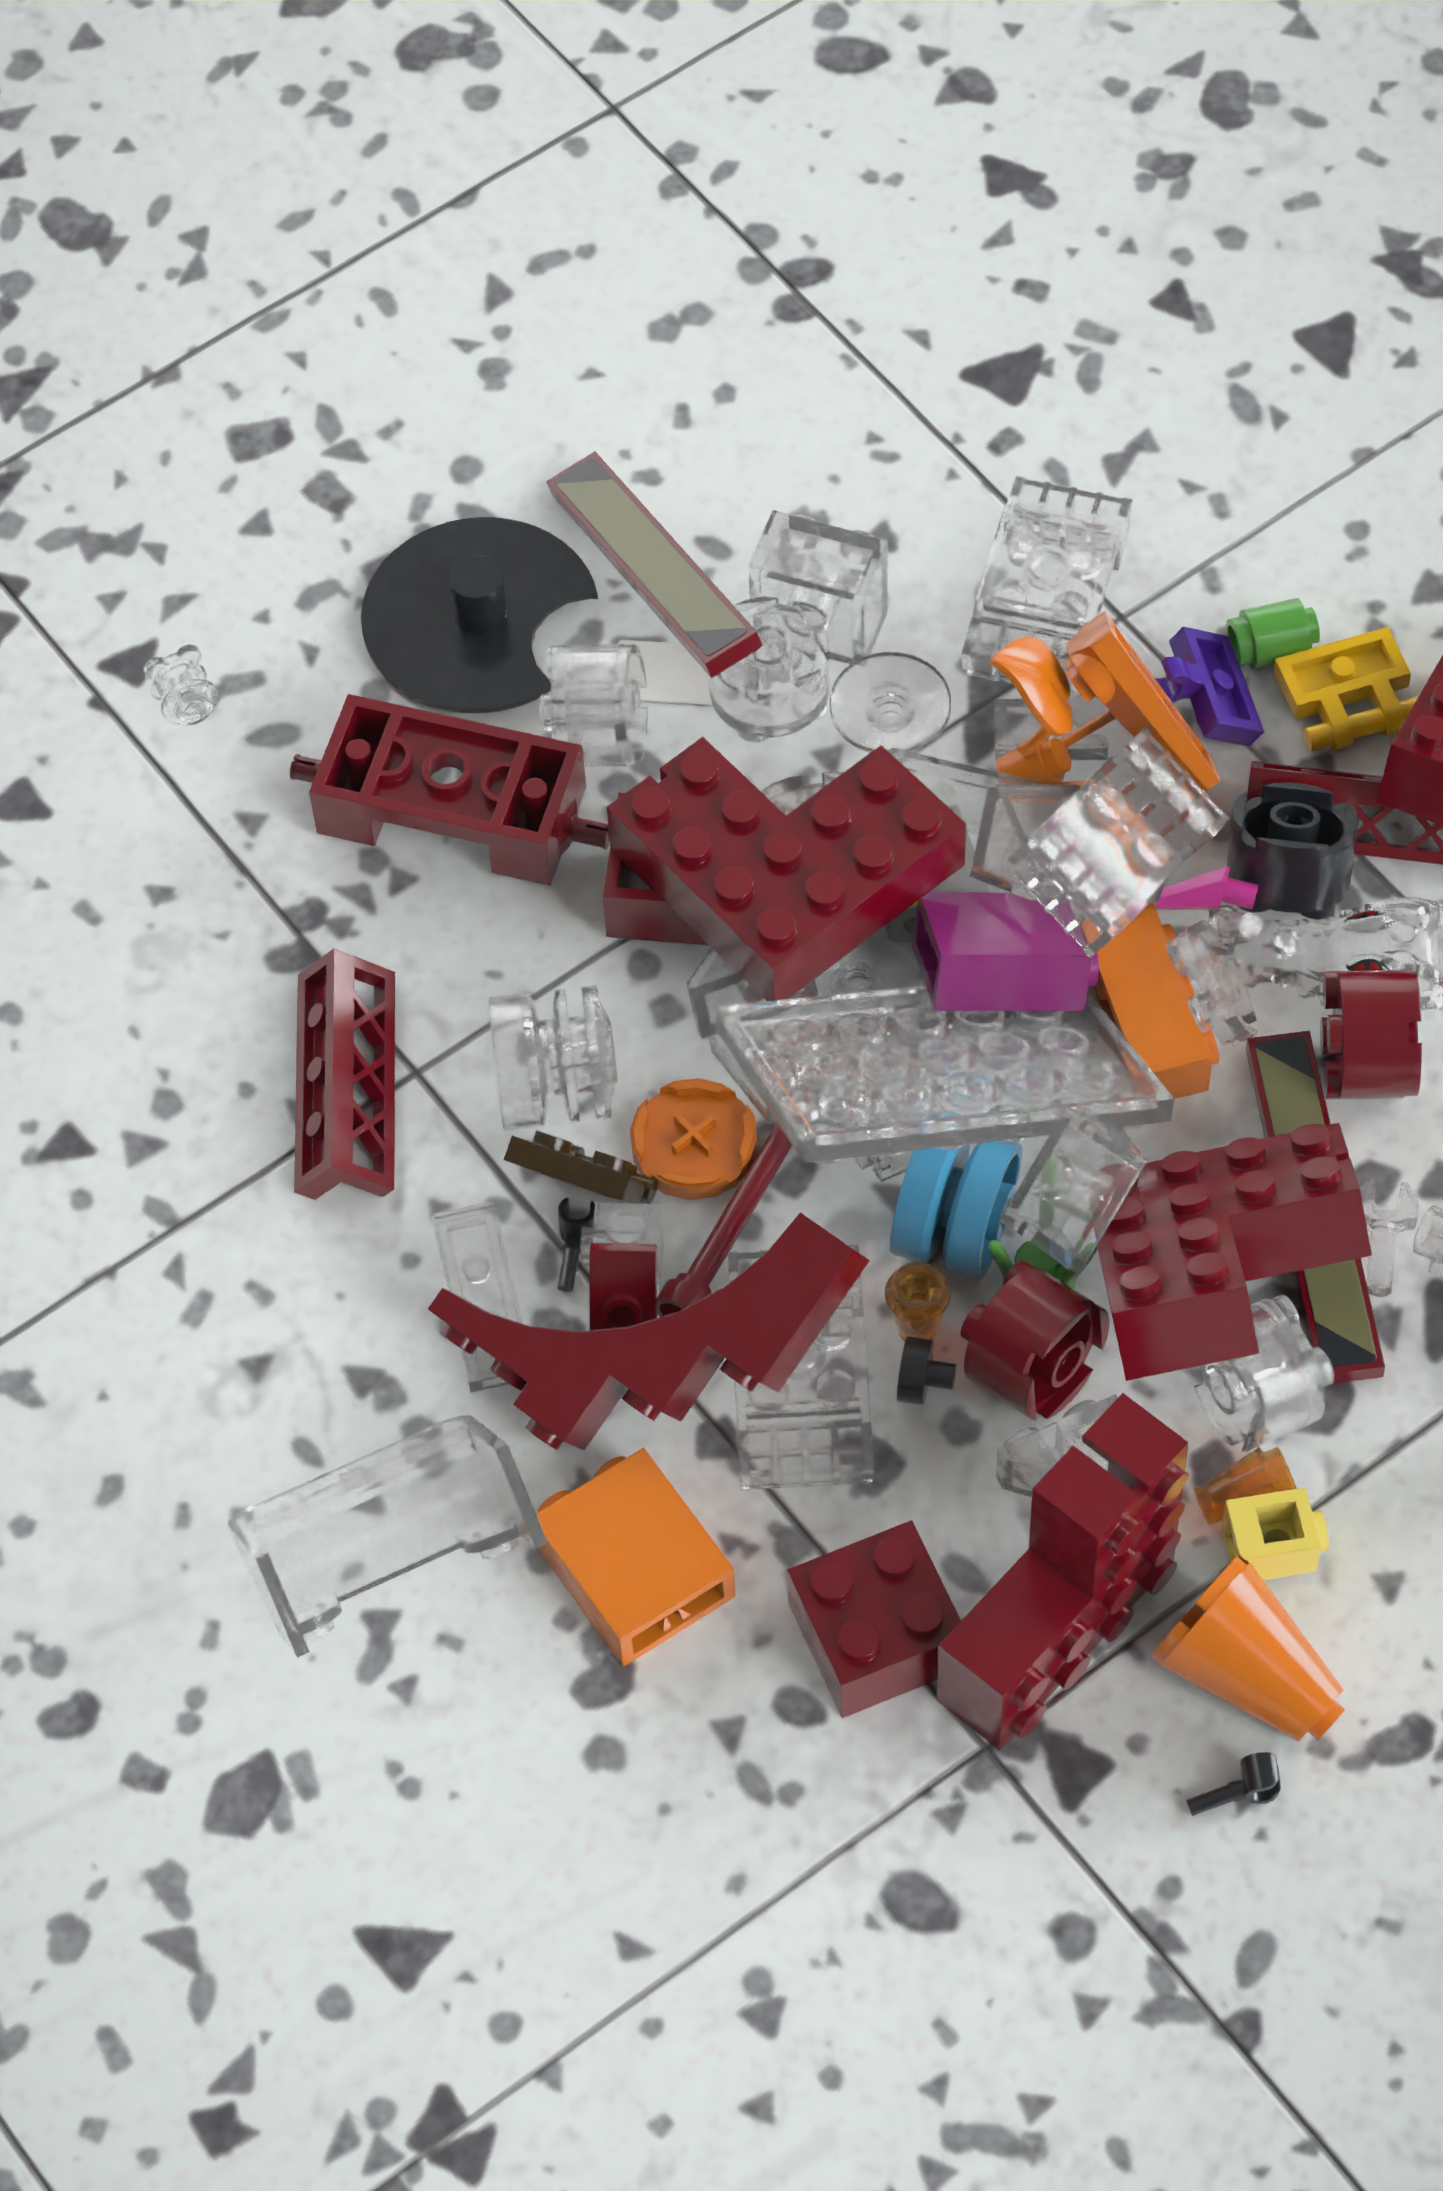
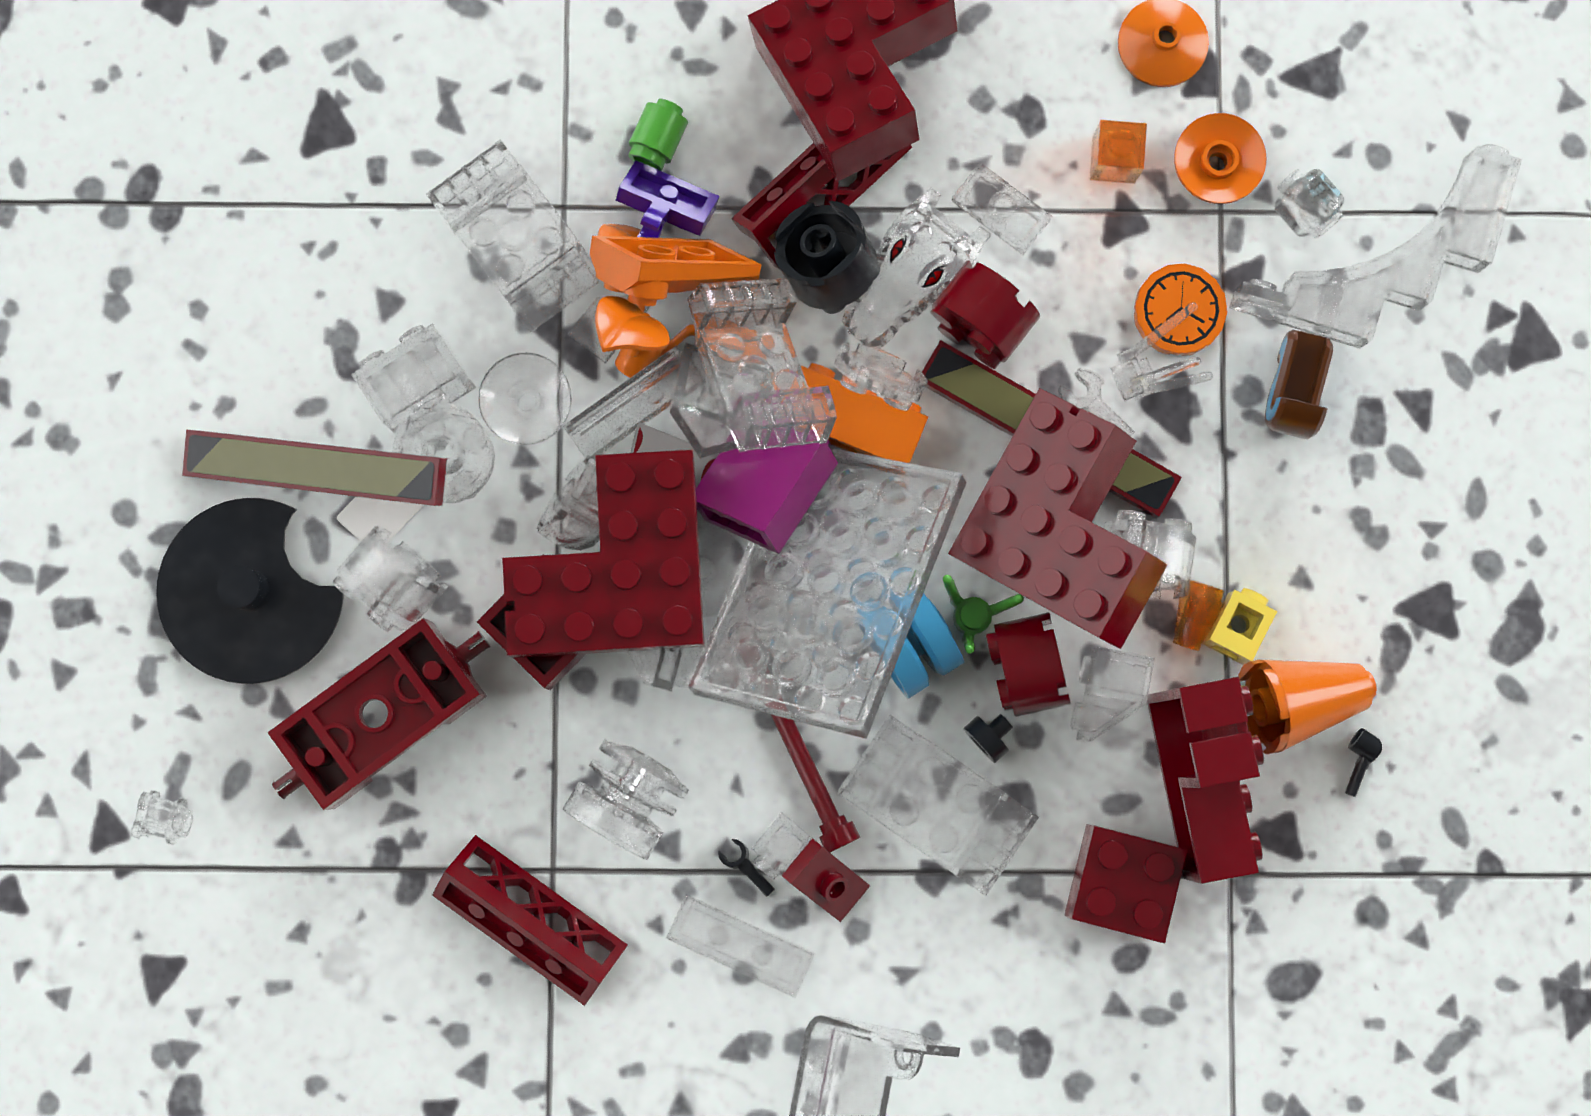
camera: 60 degrees left, 25 degrees up
dark red arch [428,1212,870,1451] -> none
dark brown plate [503,1130,658,1207] -> none
orange brick [531,1447,736,1667] -> none
orange tile [630,1078,758,1200] -> none
clear orange cone [885,1262,951,1342] -> none
clear slope [999,1107,1148,1275] -> none
dark pink bar [1155,866,1259,911] -> none
clear bar [1192,902,1262,957] -> none
yellow plate [1273,627,1419,752] -> none

